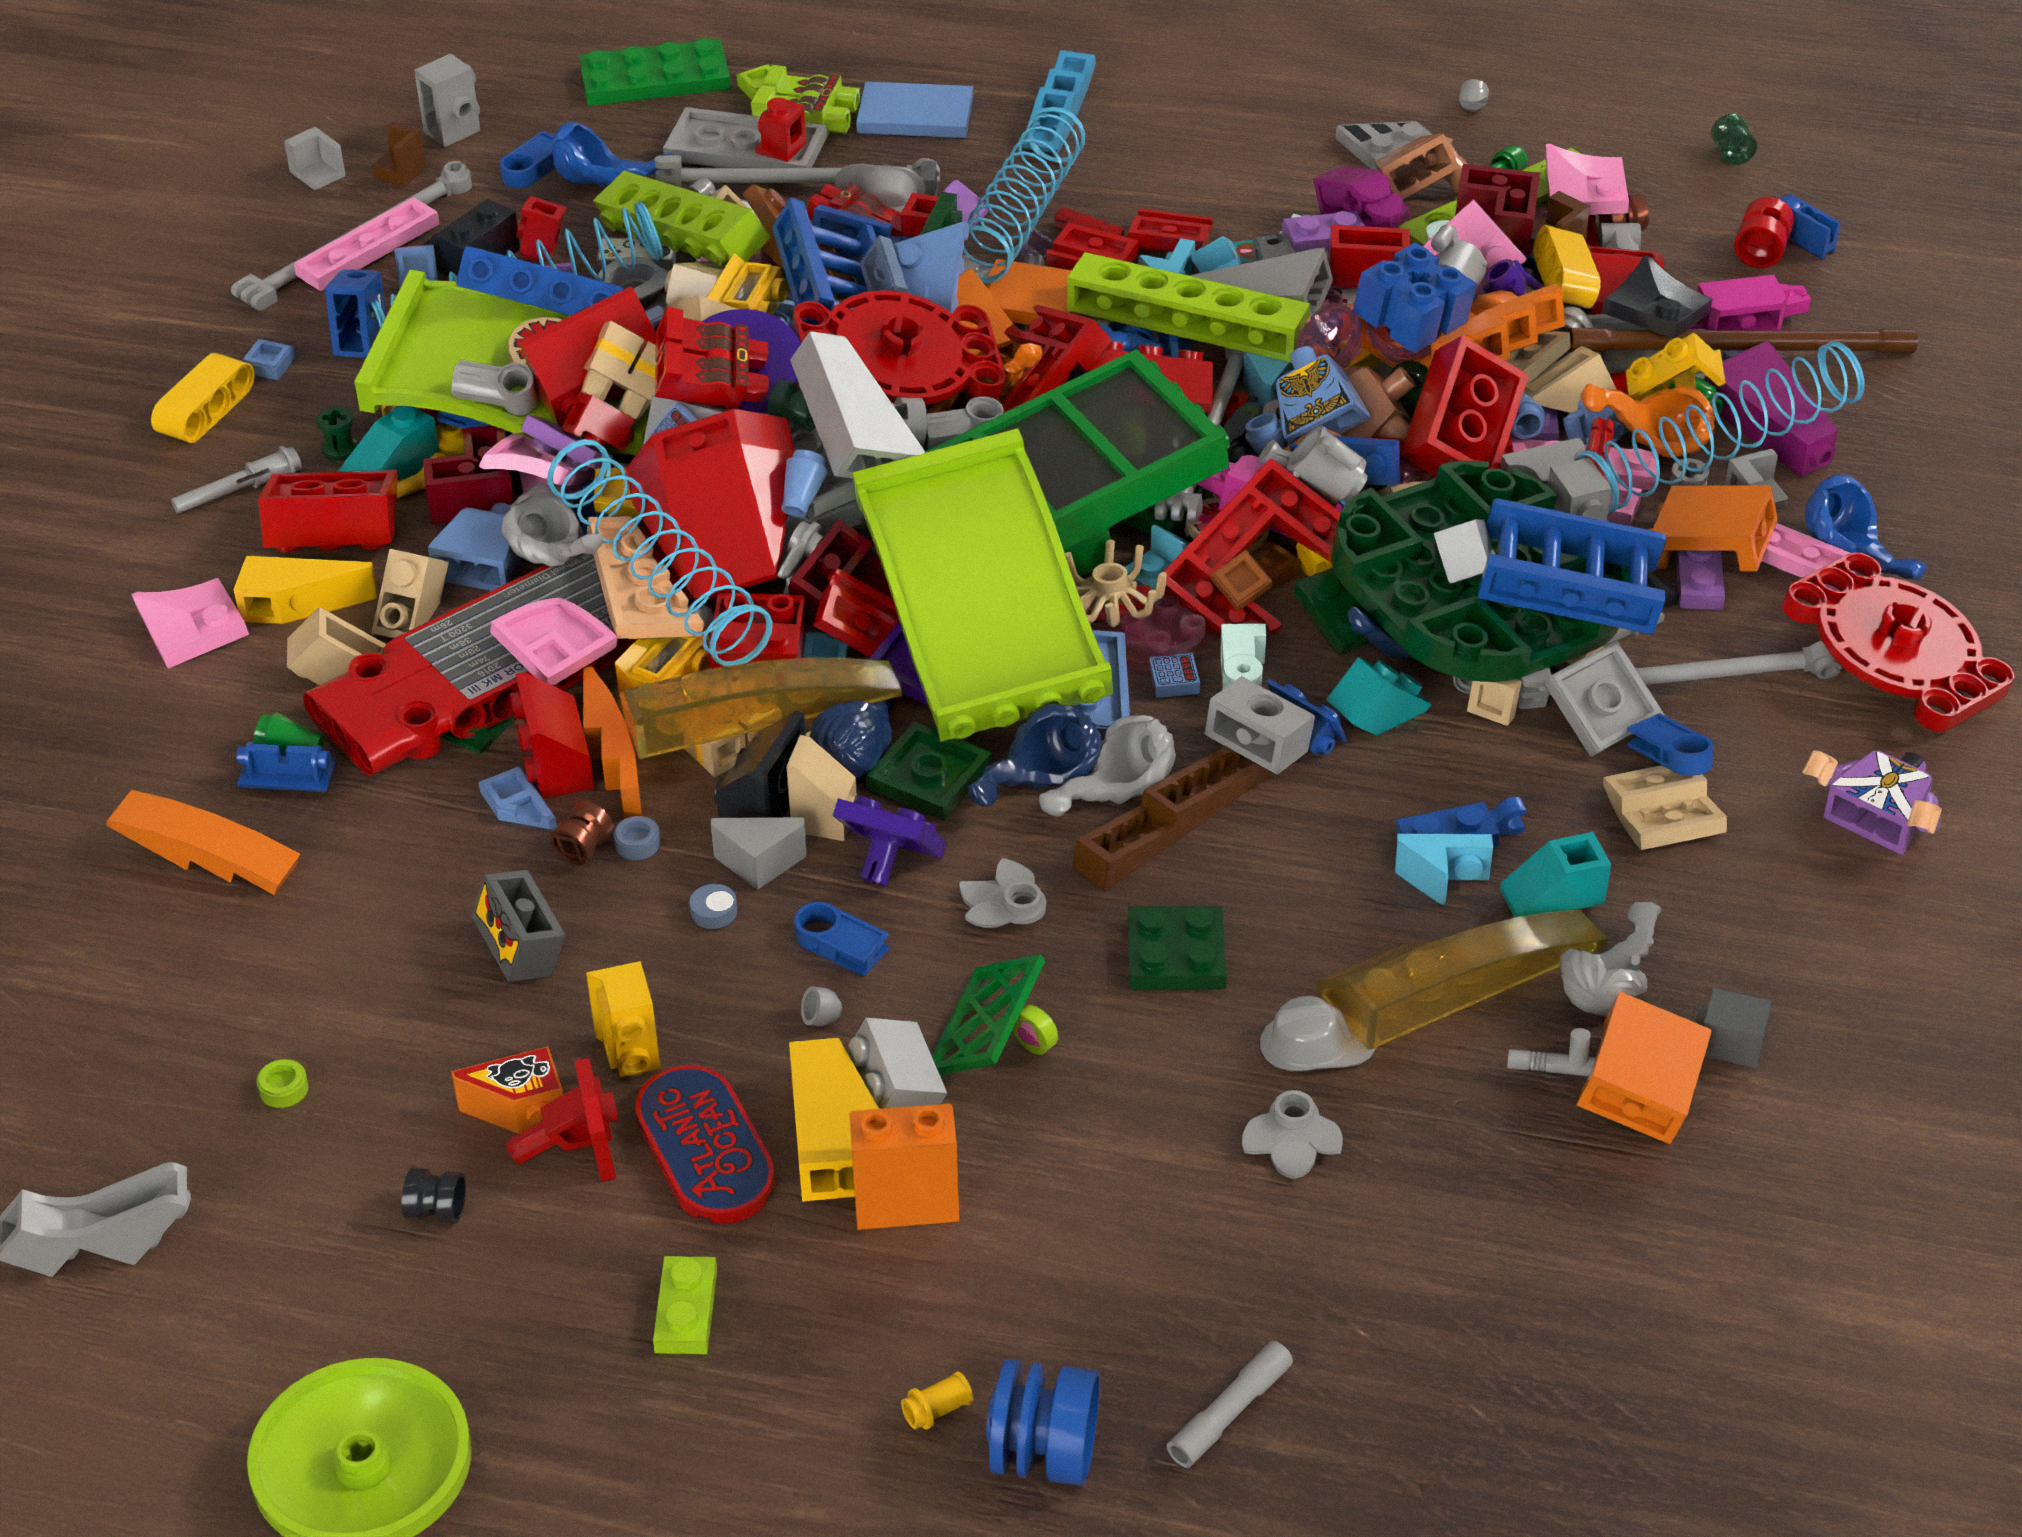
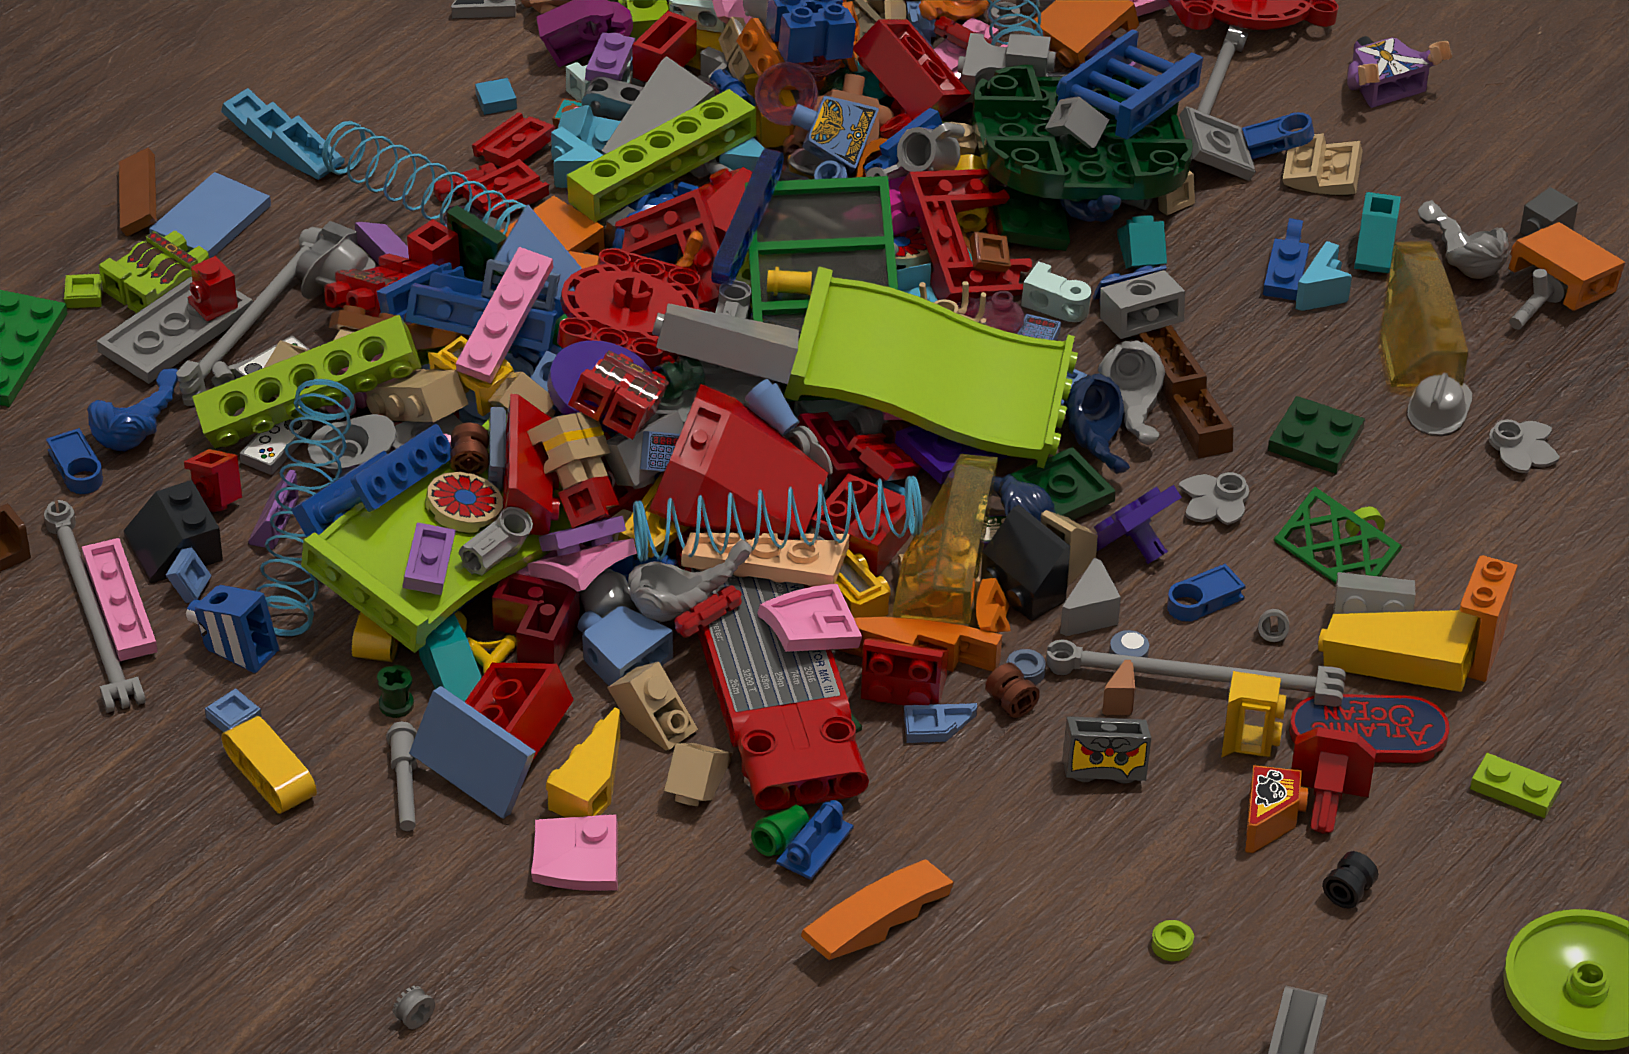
camera: 65 degrees left, 0 degrees up
none -> dark orange tile [119,147,157,236]
none -> medium lavender plate [403,522,455,595]
none -> medium blue tile [409,686,536,819]
none -> bright pink plate [456,247,554,384]
none -> dark azure tile [475,78,517,115]
none -> red axle [674,585,742,638]
none -> clear blue beam [711,148,784,287]
none -> yellow pin [767,267,812,296]
none -> orange slope [976,578,1011,633]
none -> light grey hinge [1046,639,1346,707]
none -> nougat slope [1102,660,1135,715]

